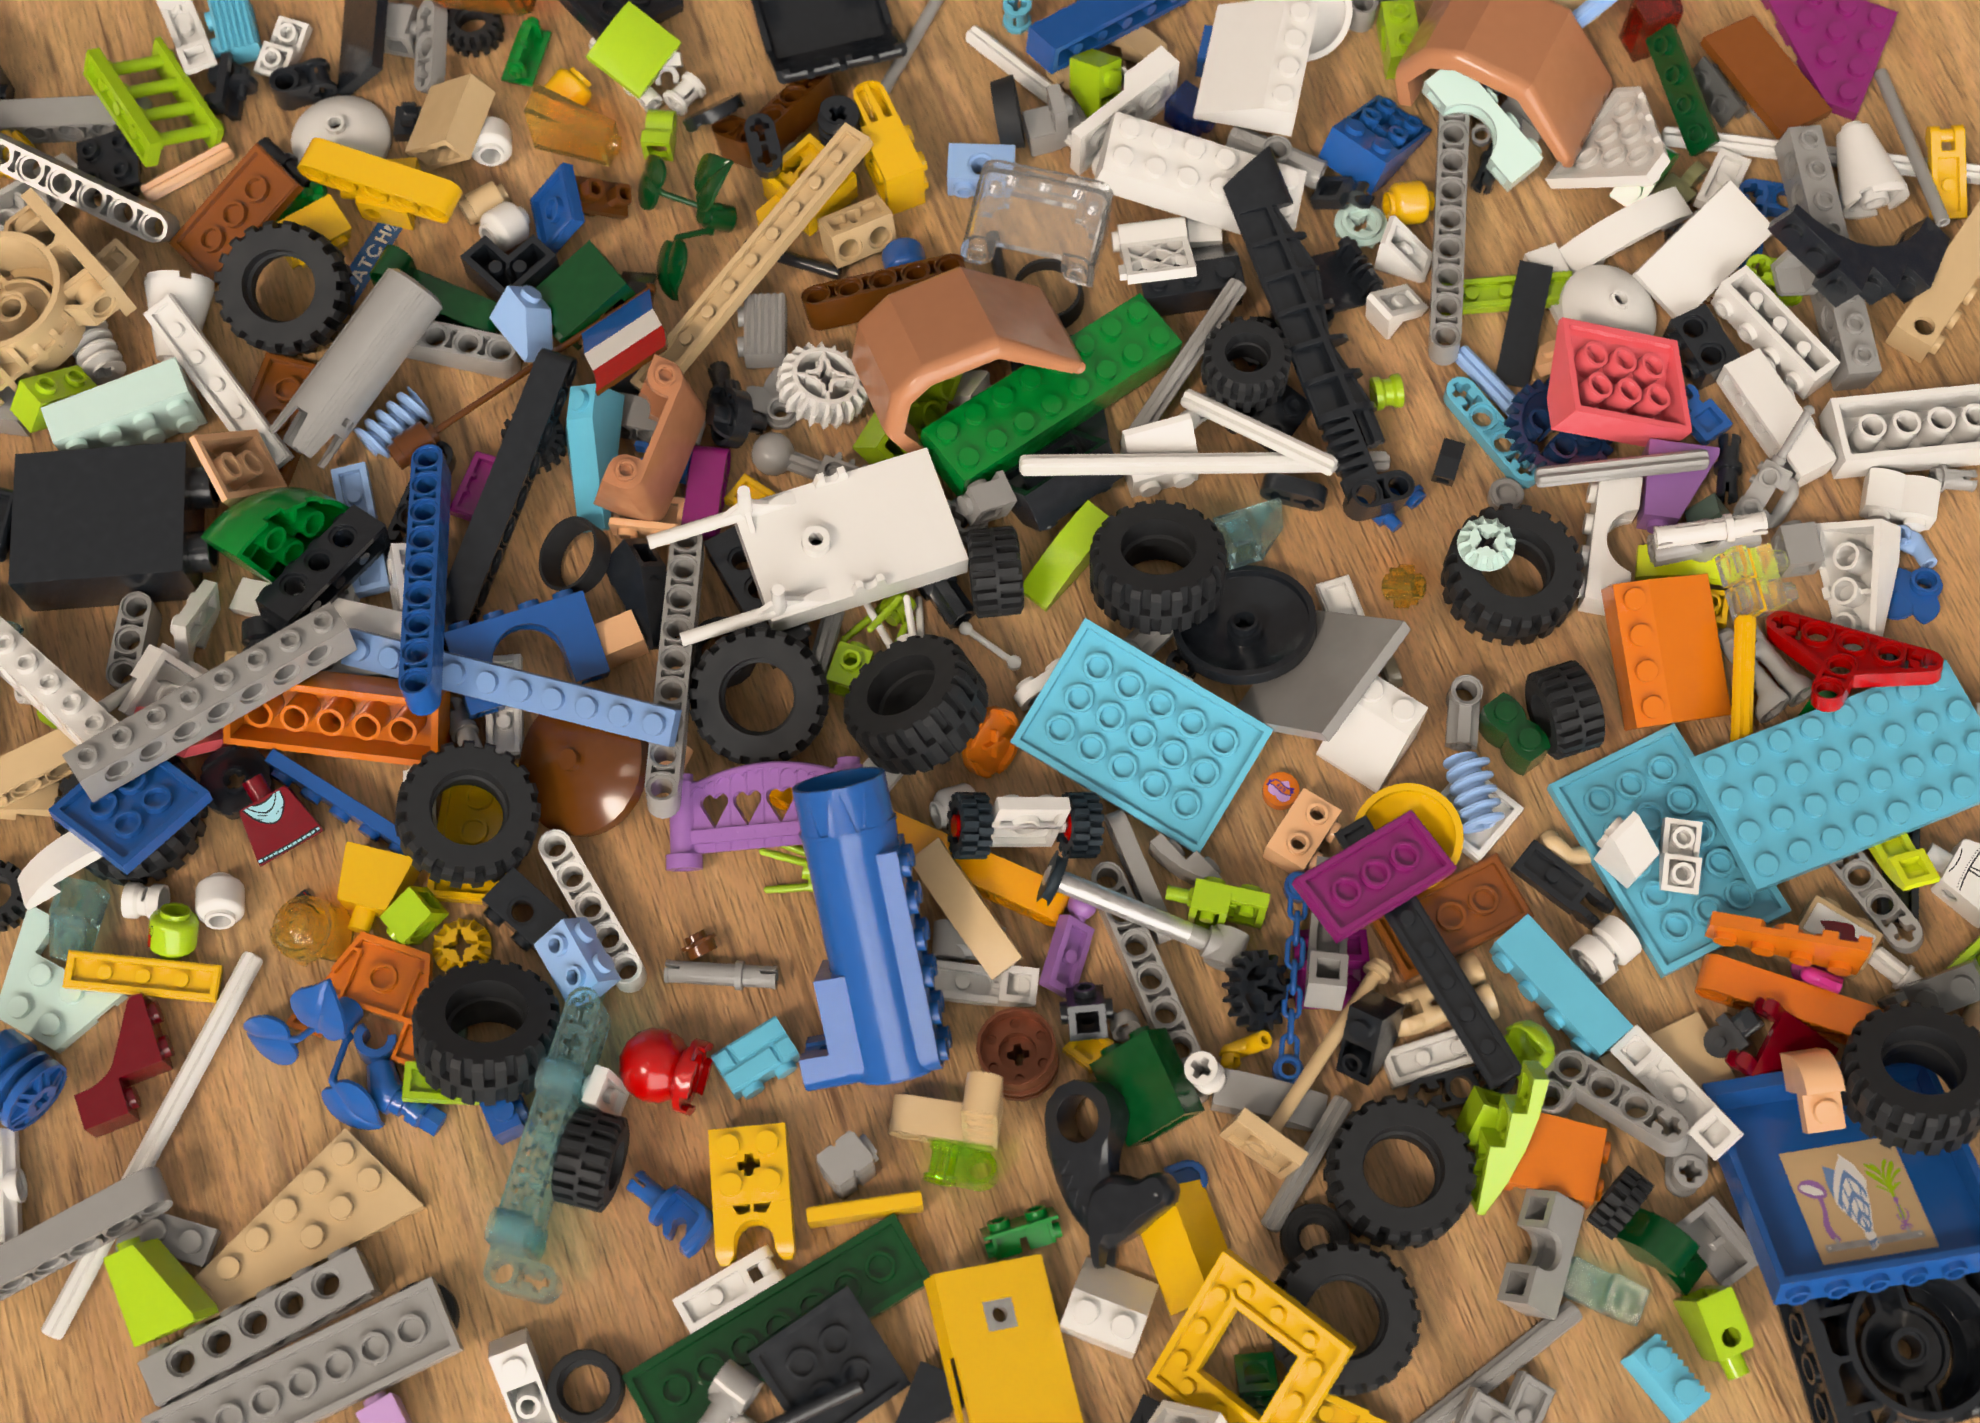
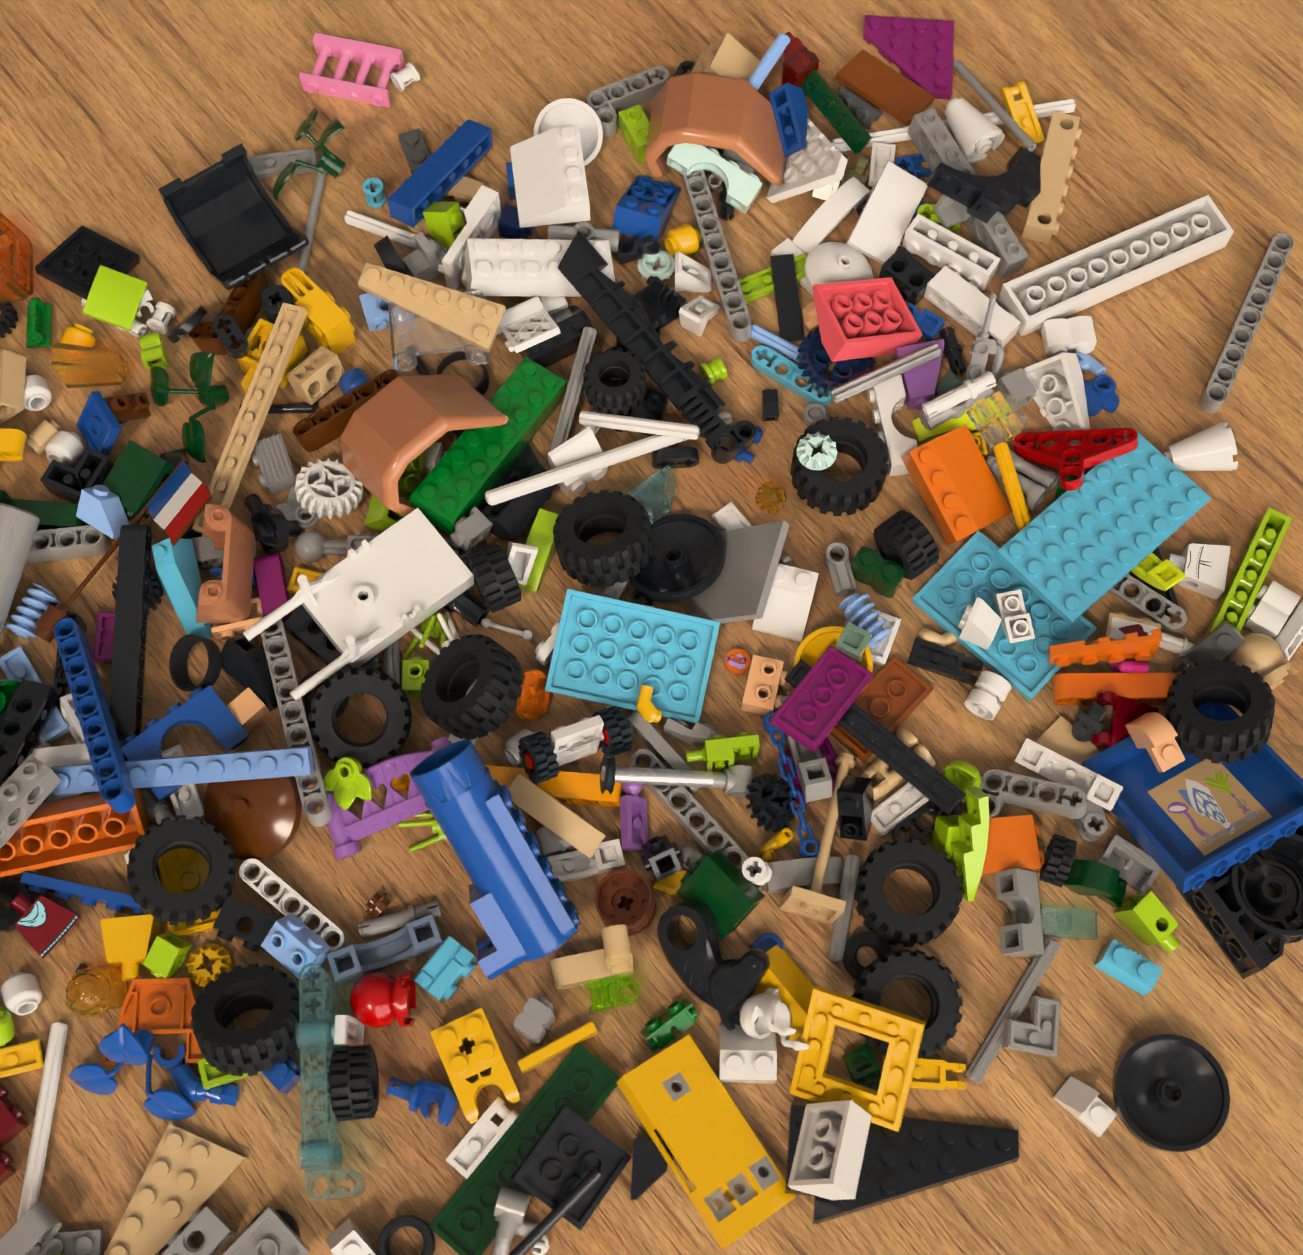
camera: 20 degrees left, 0 degrees up
medium azure brick [1489,914,1634,1061] -> none
light grey pin [1928,465,1978,492] -> none
none -> lime plate [324,757,372,810]
none -> sand blue arch [326,914,444,986]
none -> tan wing [358,262,506,353]
none -> white slope [506,541,538,585]
none -> yellow arm [637,685,662,723]
none -> white hair [740,988,810,1050]
none -> blue slope [769,83,808,157]
none -> sand green panel [836,622,872,663]

